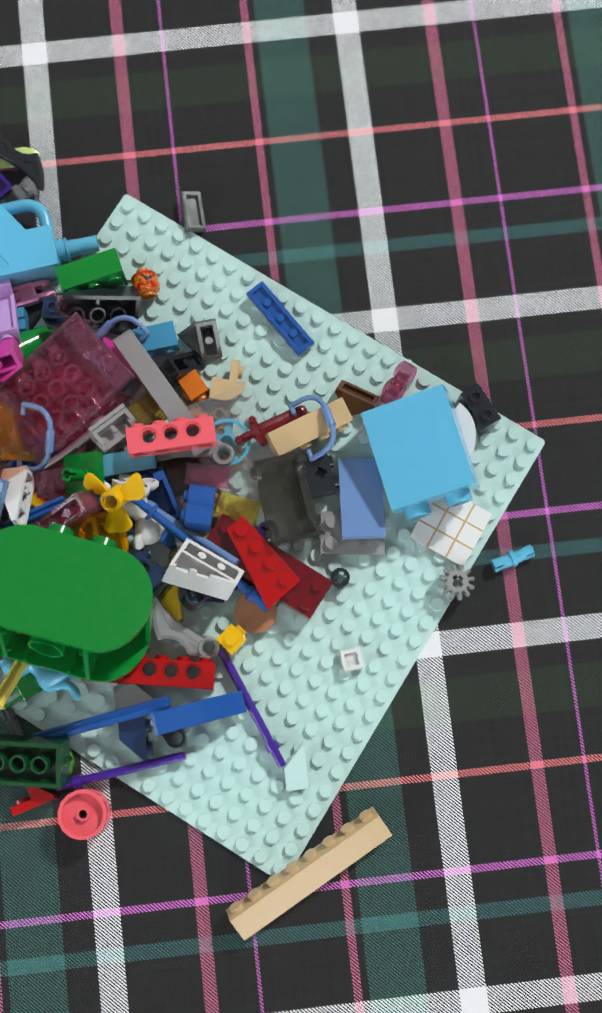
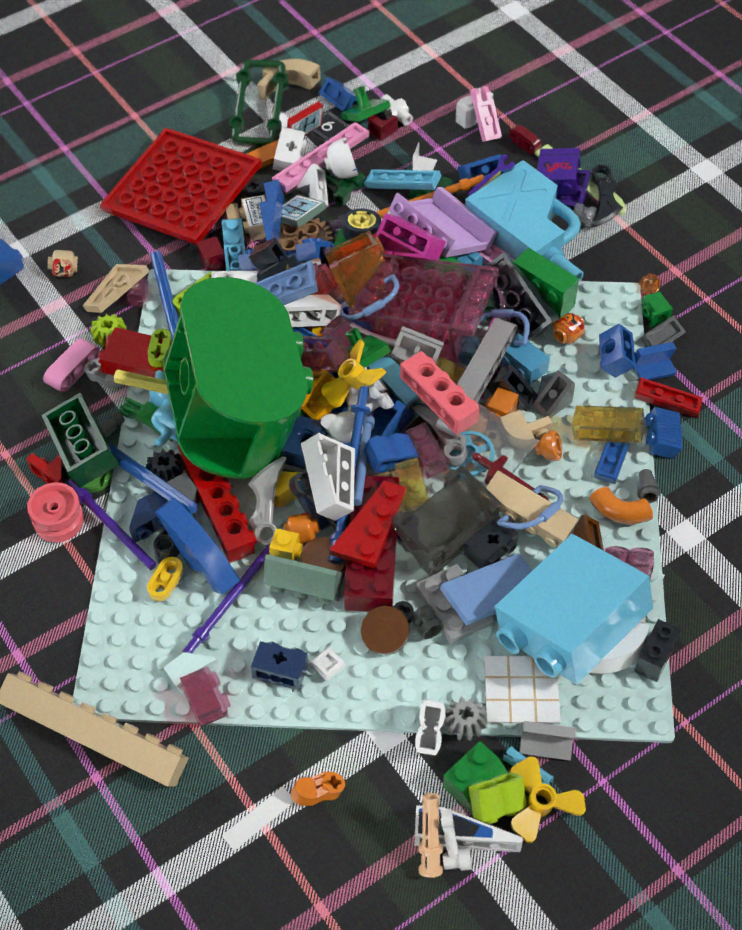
camera: 65 degrees right, 25 degrees down
none -> black gear [145,448,185,482]
none -> yellow plate [147,557,184,601]
none -> clear pink brick [180,666,231,727]
none -> white sticker [222,787,294,850]
none -> dark blue brick [250,641,309,690]
none -> sand green slope [264,554,344,605]
none -> orange head [284,512,320,544]
none -> orange piece [291,772,345,806]
none -> reddish brown tile [360,606,410,656]
none -> pearl dark grey wheel [411,605,444,639]
none -> white slope [414,805,522,852]
none -> white brick [415,699,445,755]
none -> light nougat pin [419,793,443,877]
none -> white brick [441,809,472,871]
none -> green slope [443,741,508,822]
none -> lime brick [468,772,527,824]
none -> yellow piece [510,757,586,843]
none -> light grey panel [519,721,576,761]
none -> orange brick [535,430,562,461]
none -> clear yellow brick [571,405,646,443]
none -> orange cylinder [589,487,653,525]
none -> blue brick [599,323,636,378]
none -> blue panel [633,342,677,380]
none -> red tile [634,377,703,418]
none -> dark grey cone [637,469,660,503]
none -> clear orange plate [638,274,661,294]
none -> green brick [641,291,673,329]
none -> blue brick [644,407,683,459]

